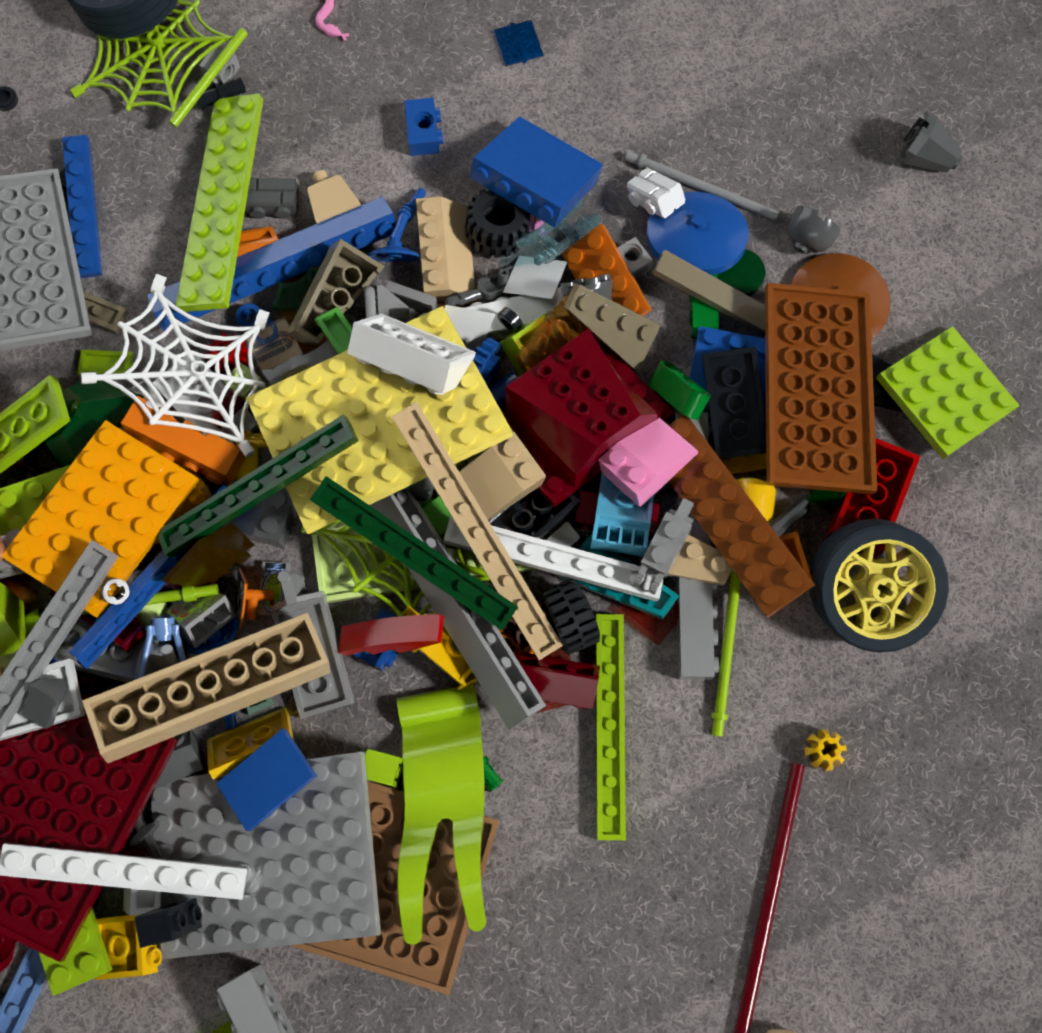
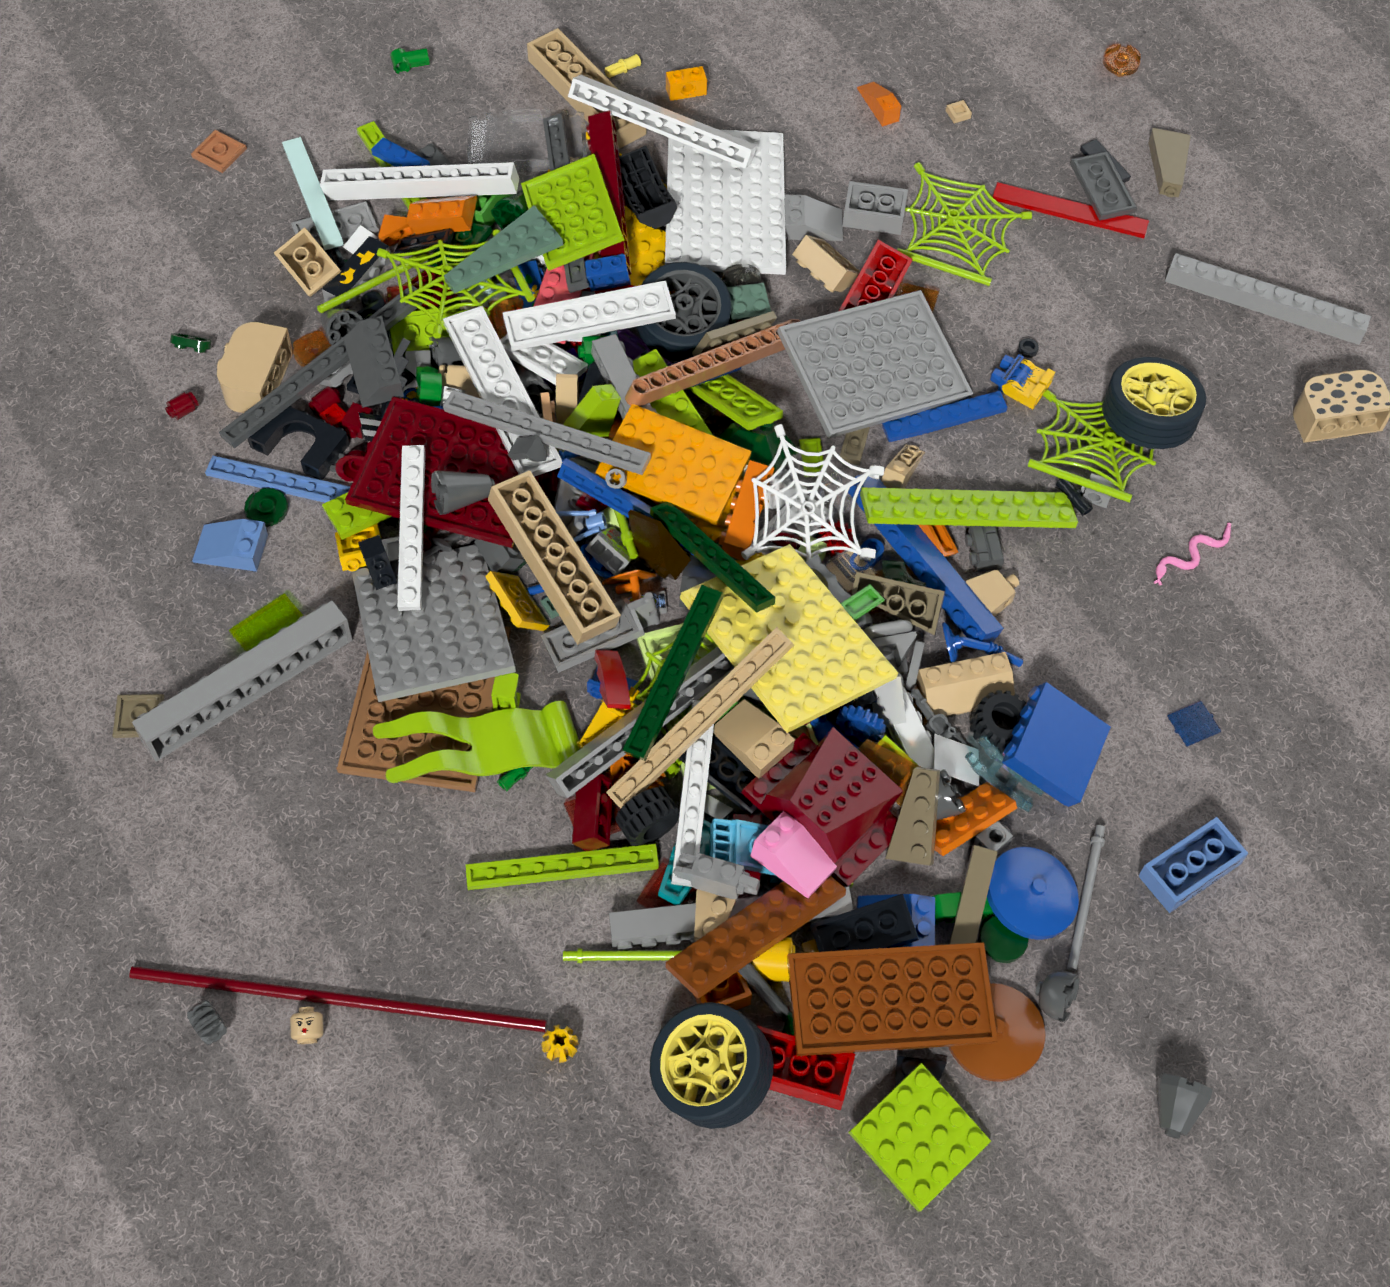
camera: 80 degrees right, 15 degrees down
blue tile [216,729,317,831] -> none
white slope [347,314,476,395] -> none
blue brick [404,97,444,156] -> none
black tile [497,307,523,332] -> none
white brick [627,168,685,218] -> none
green beam [648,360,711,420] -> none
none -> dark grey cone [431,470,495,515]
none -> tan slope [881,444,925,488]
none -> hips [990,354,1055,409]
none -> medium blue brick [1138,817,1248,913]

